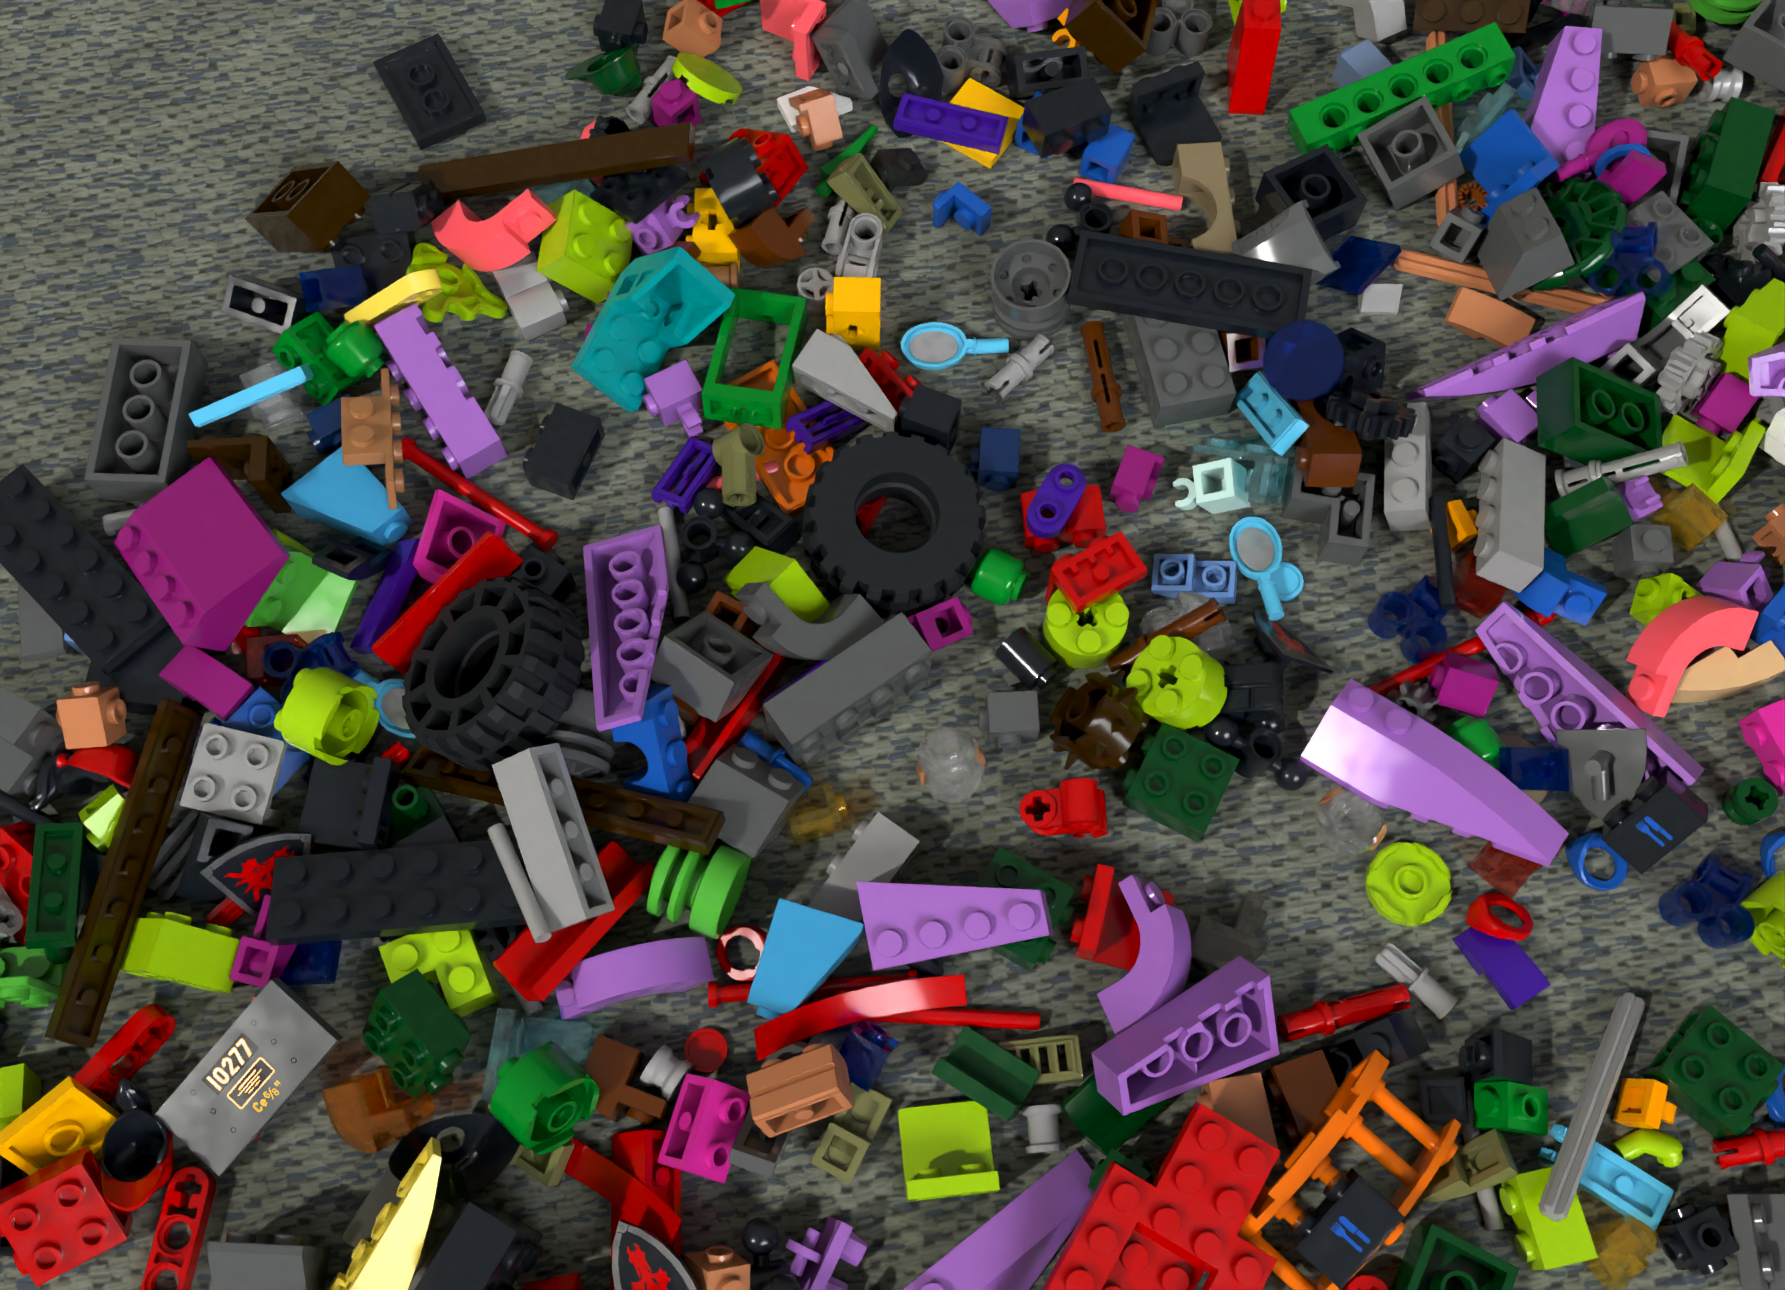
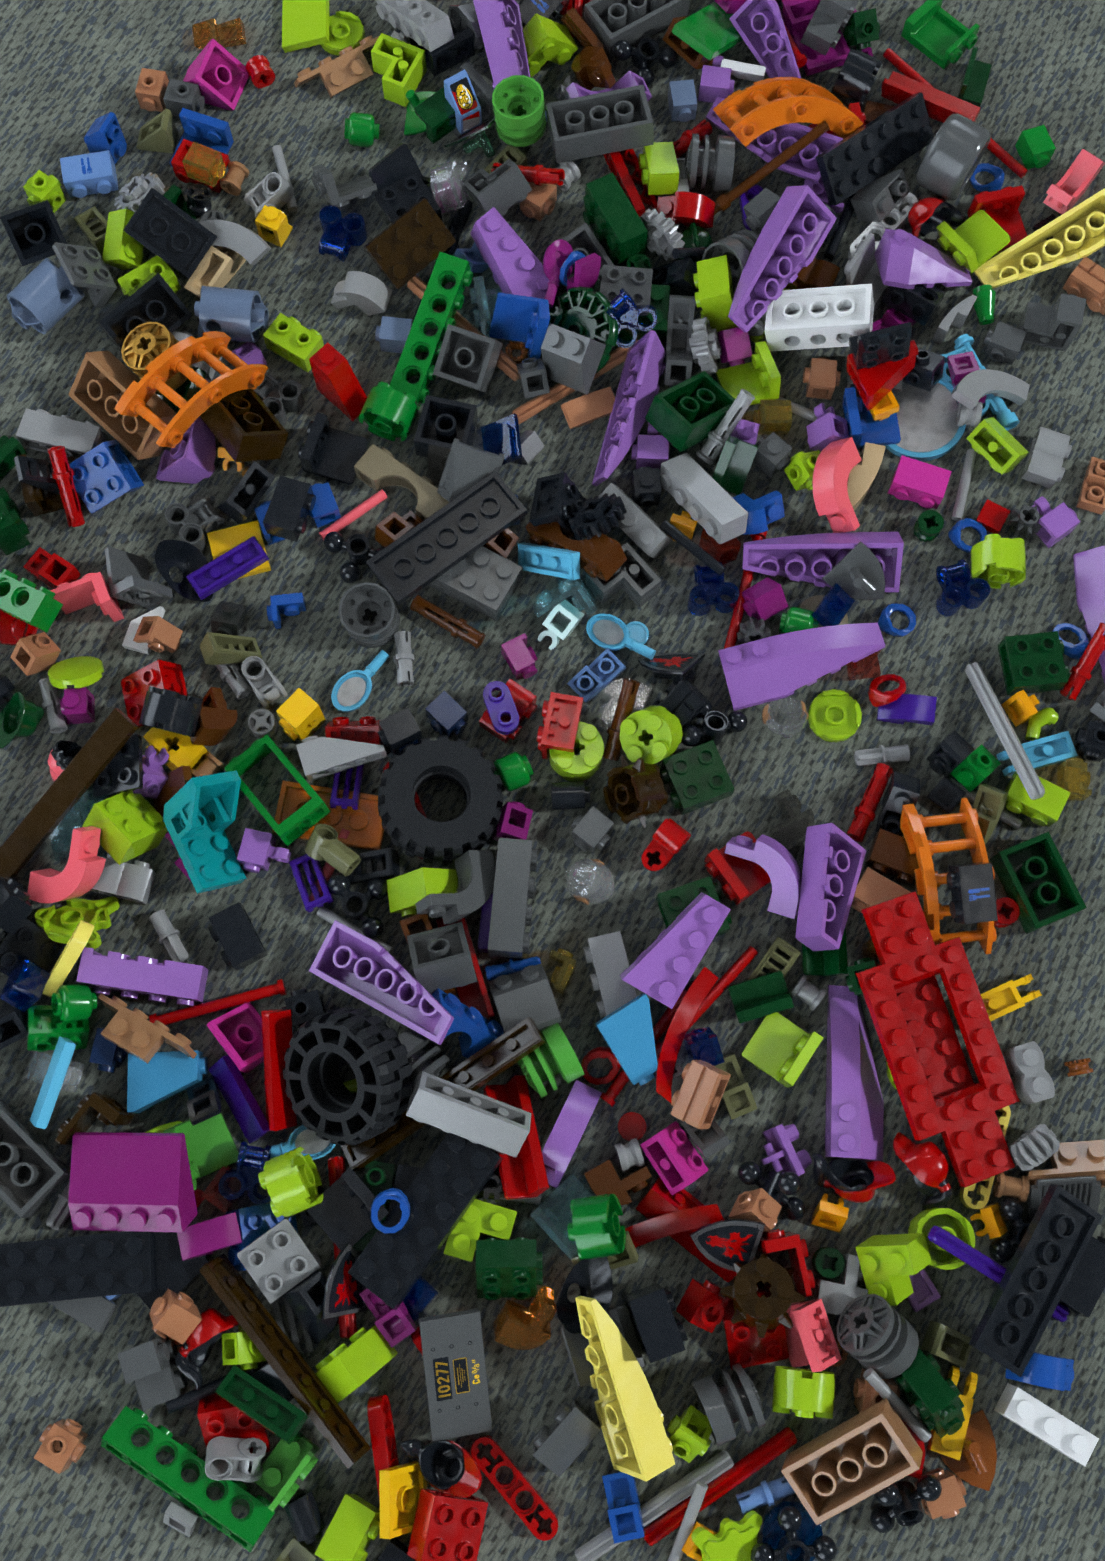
camera: 50 degrees left, 5 degrees up
light grey bar [487,823,552,943] -> none
green piece [816,125,878,198] -> none
clear blue tile [1263,320,1345,402] -> none
black brick [1602,770,1708,875] -> none
none -> green brick [359,382,418,442]
none -> blue piece [371,1188,410,1234]

